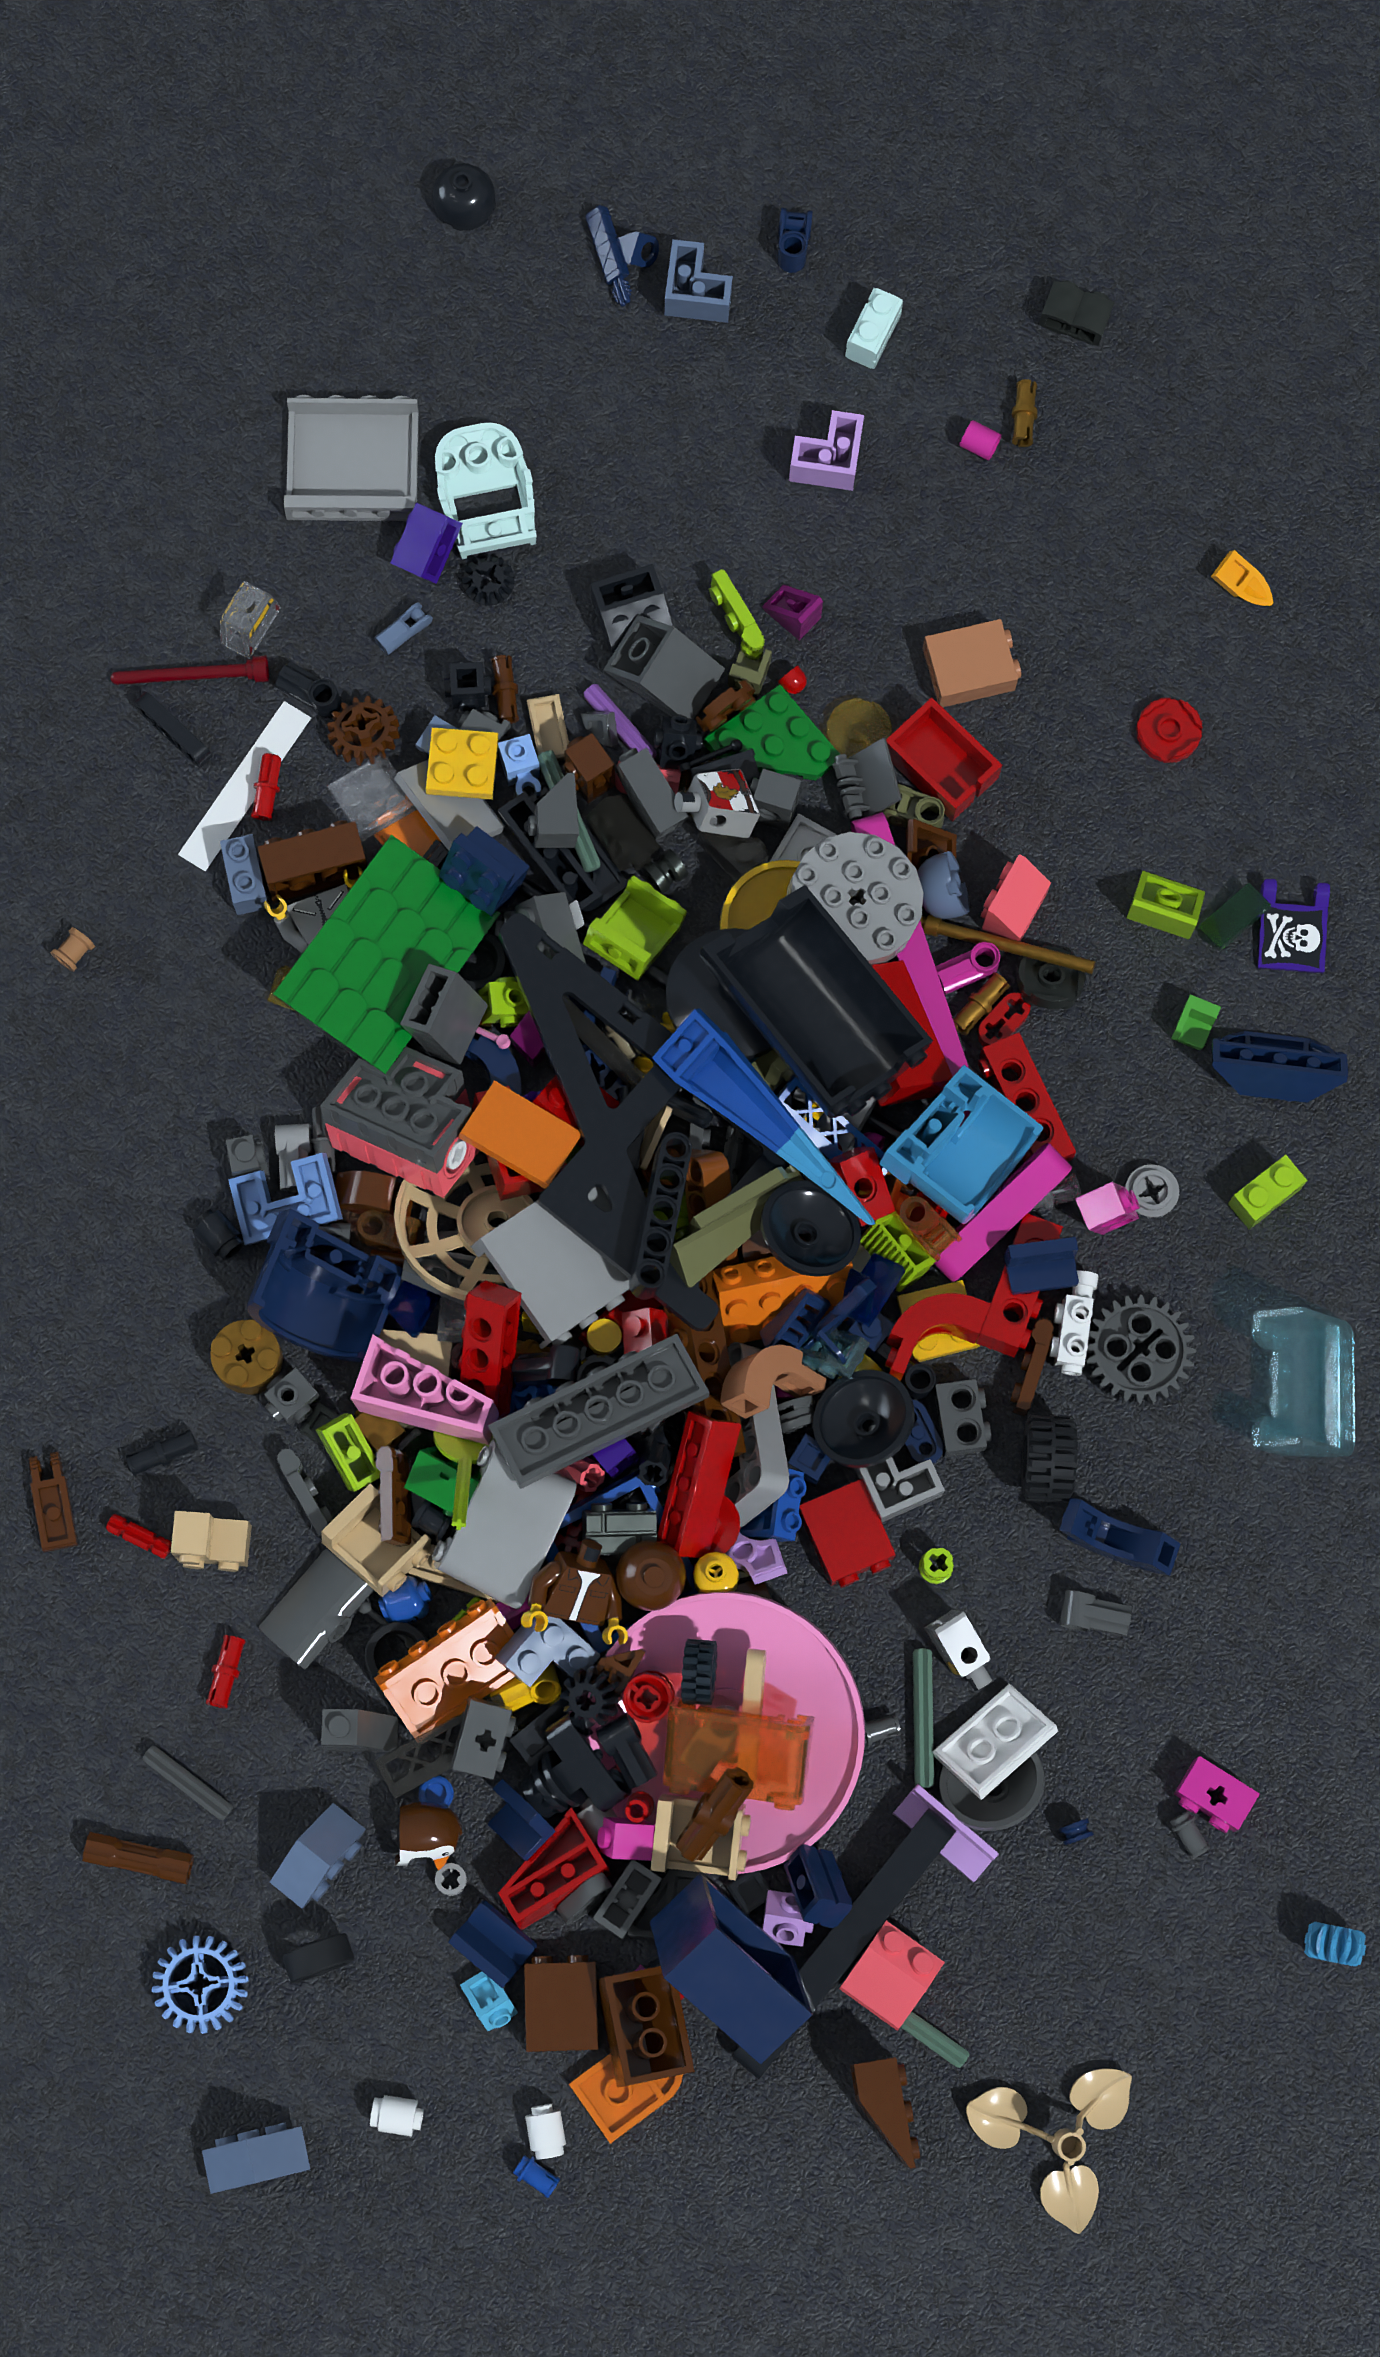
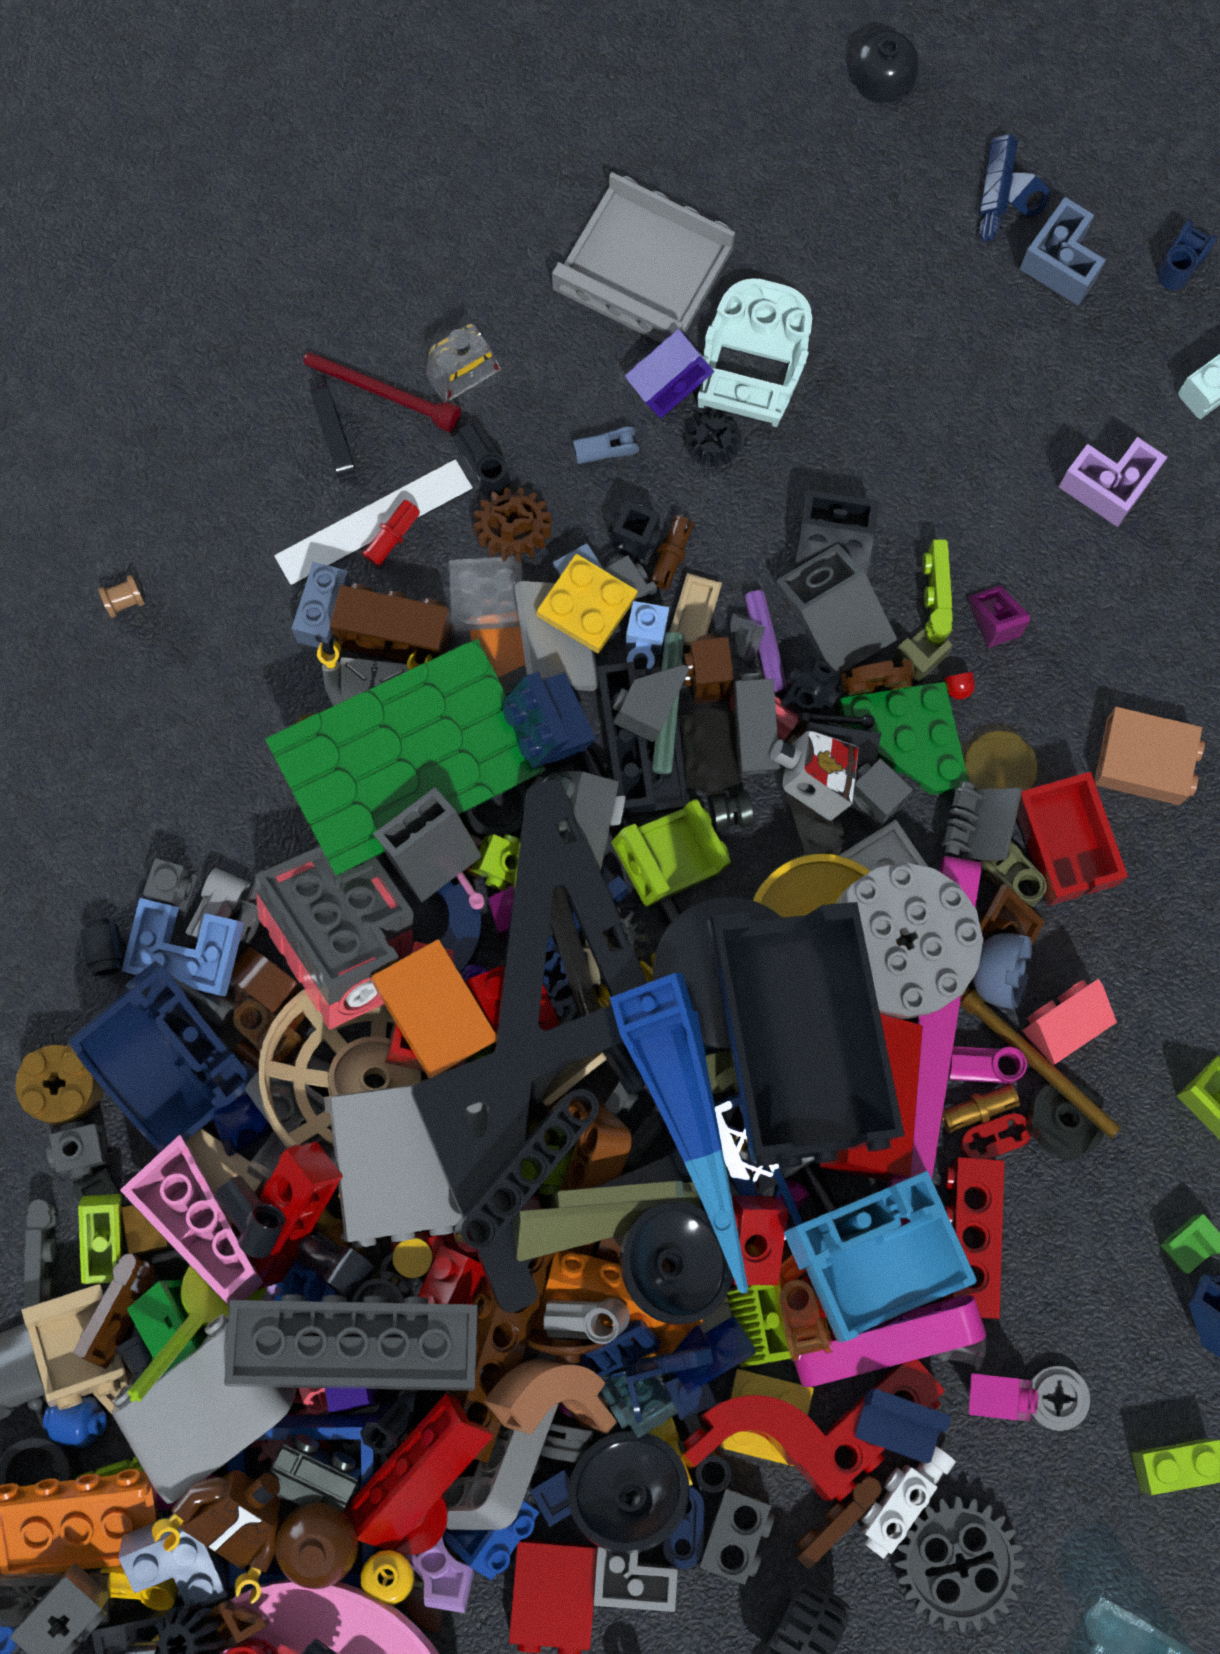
camera: 30 degrees right, 0 degrees up
none -> black piece [214,1175,286,1258]
none -> reddish brown dish [527,1330,606,1364]
none -> light grey piece [544,1298,630,1344]

